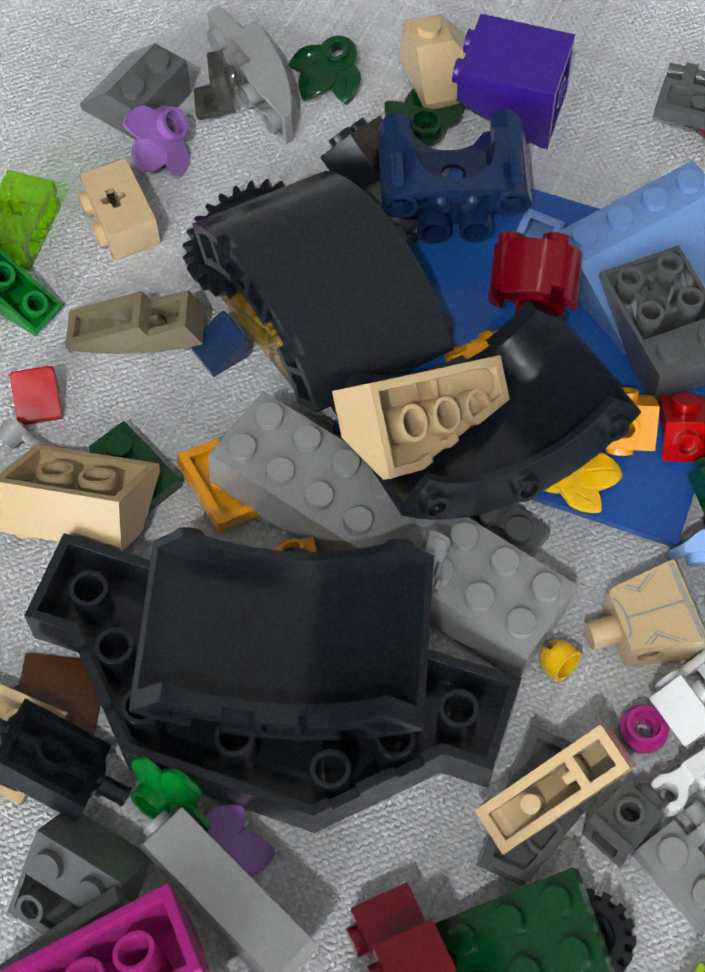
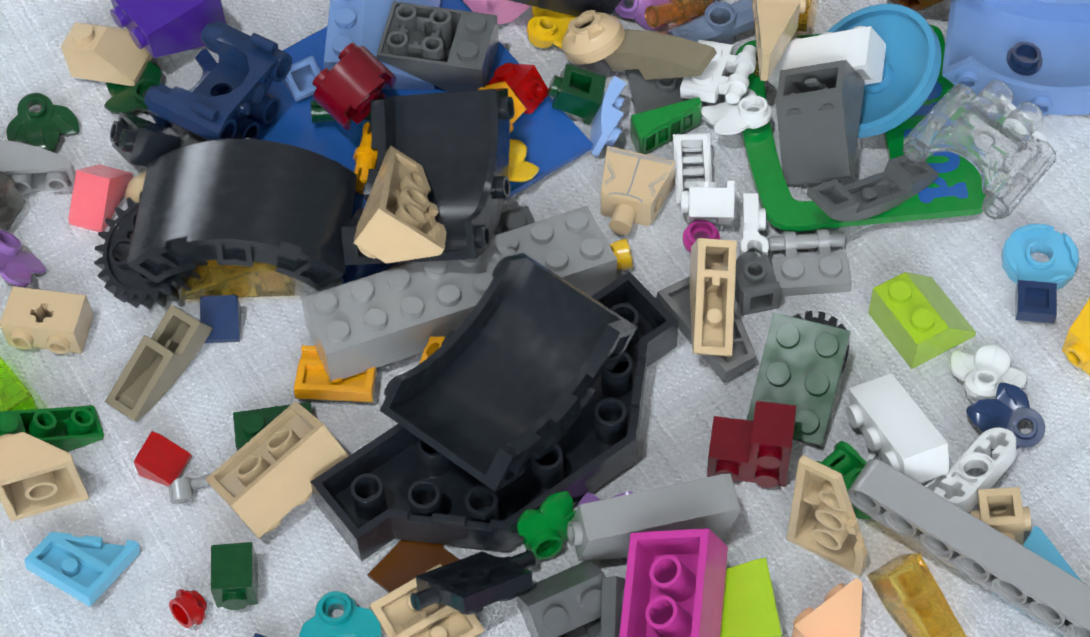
camera: 55 degrees left, 5 degrees down
none -> coral slope [68,164,133,232]

